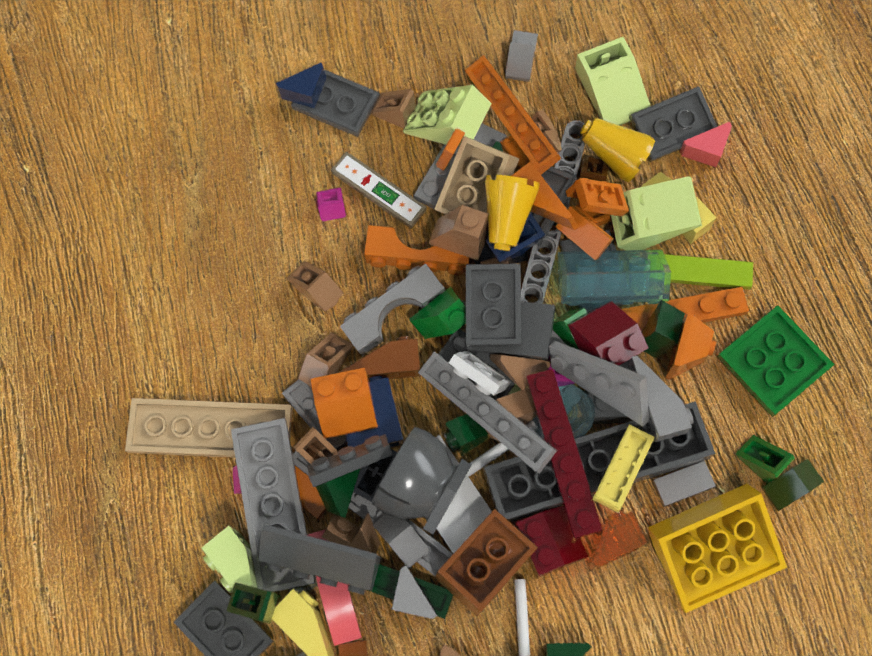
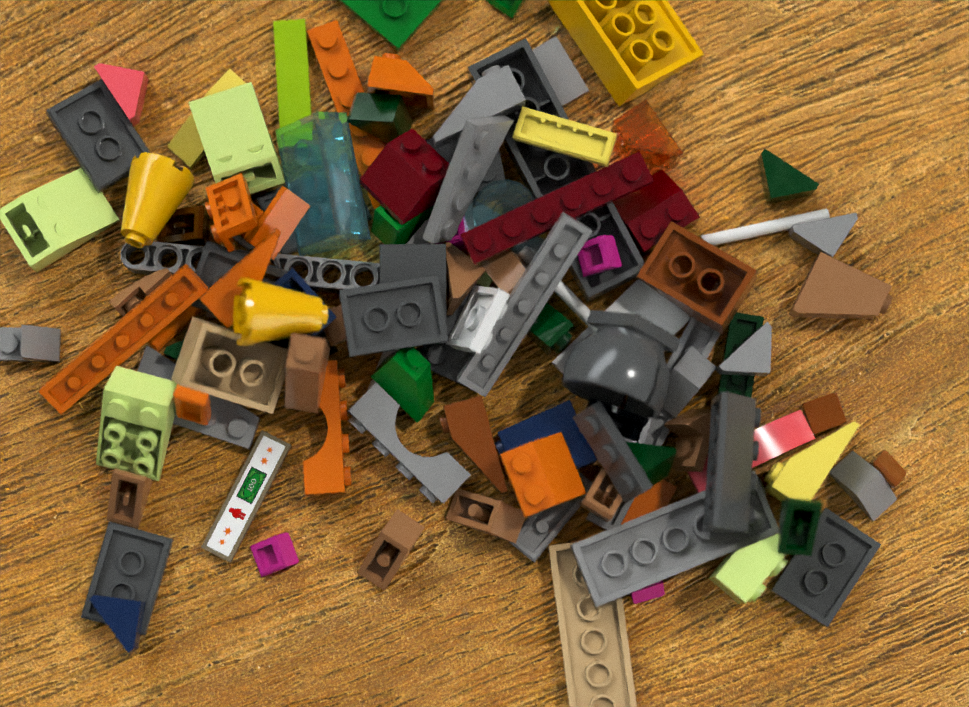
camera: 110 degrees left, 10 degrees up
none -> dark pink slope [578,235,622,277]

